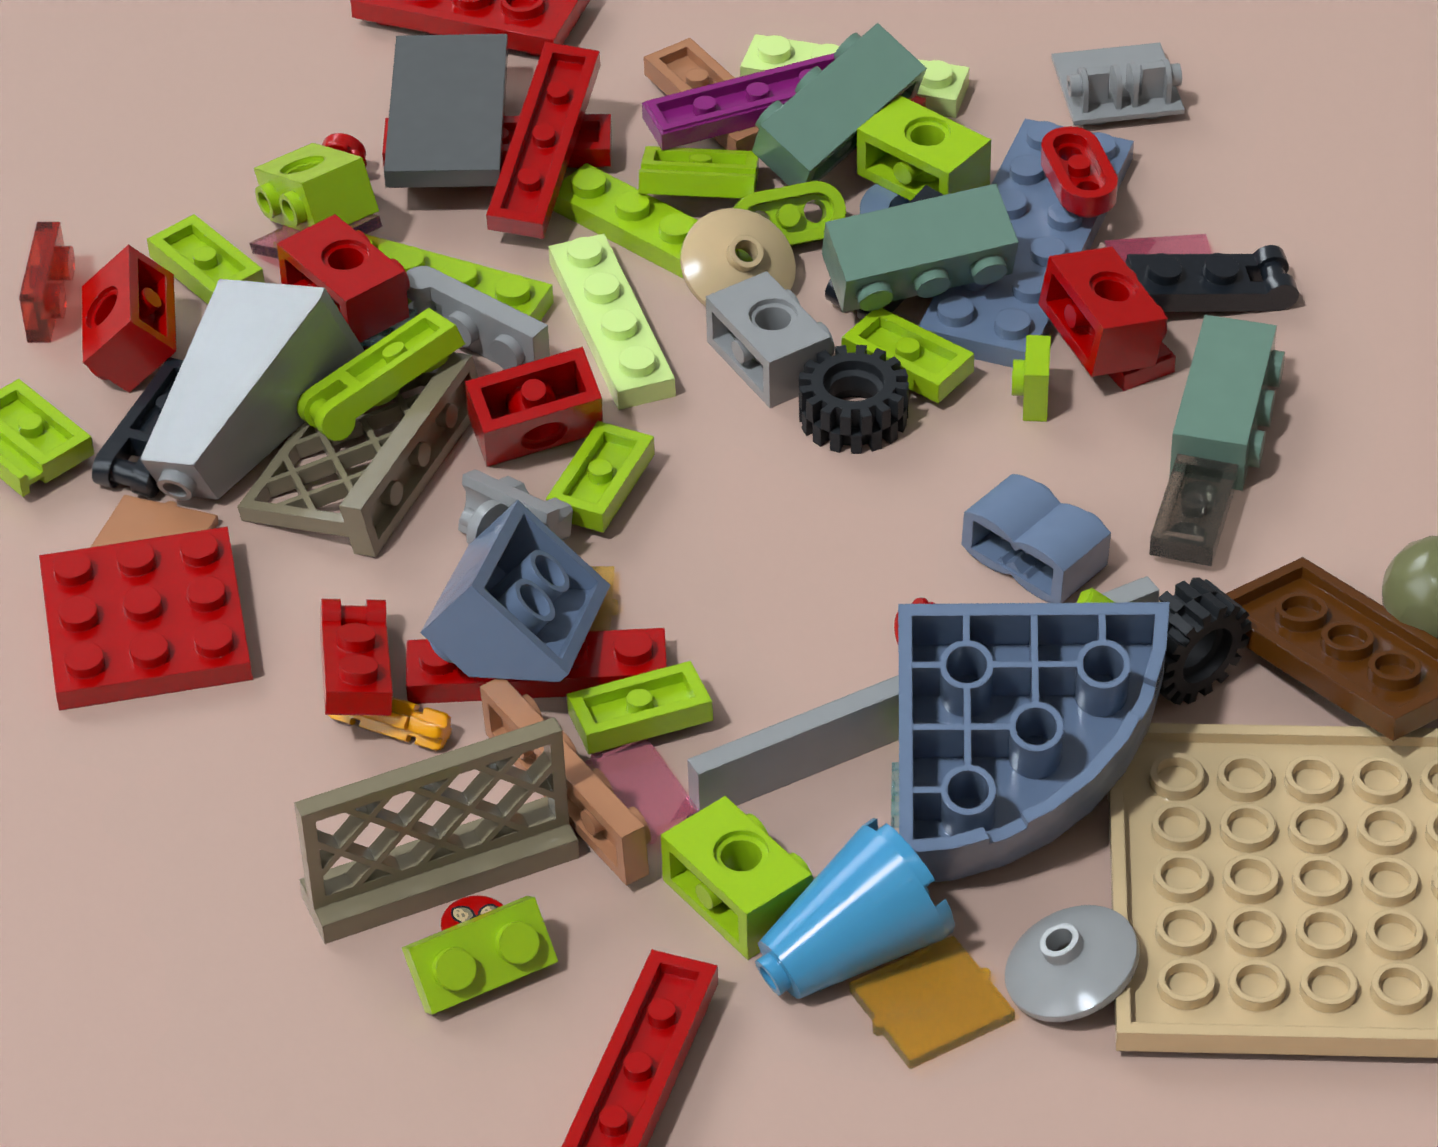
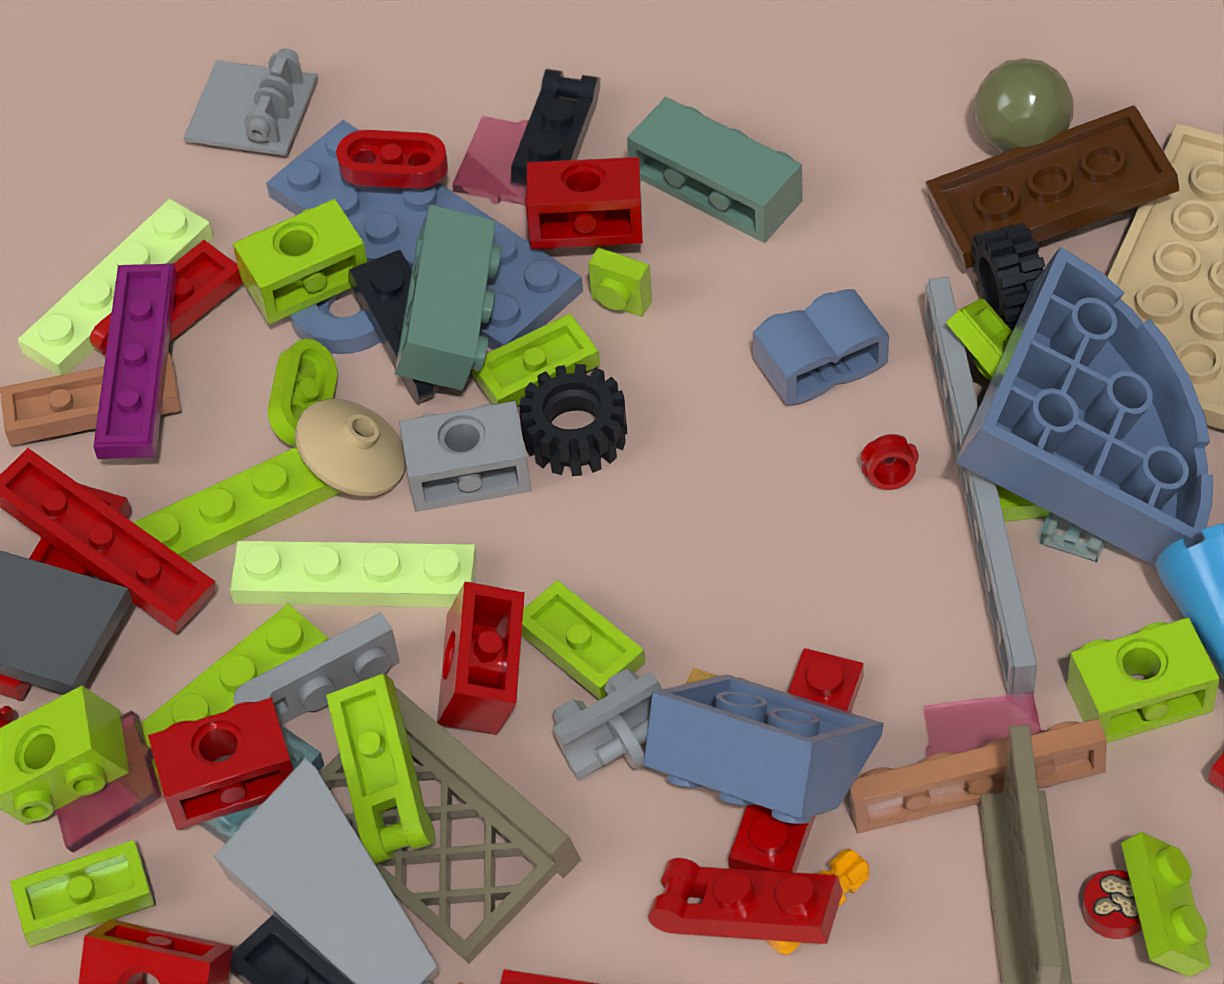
camera: 65 degrees left, 10 degrees up
lime plate [567,661,714,755] -> none
lime plate [638,146,759,199] -> none
sand green brick [752,23,927,186] -> none
clear smoke plate [1149,454,1239,566] -> none

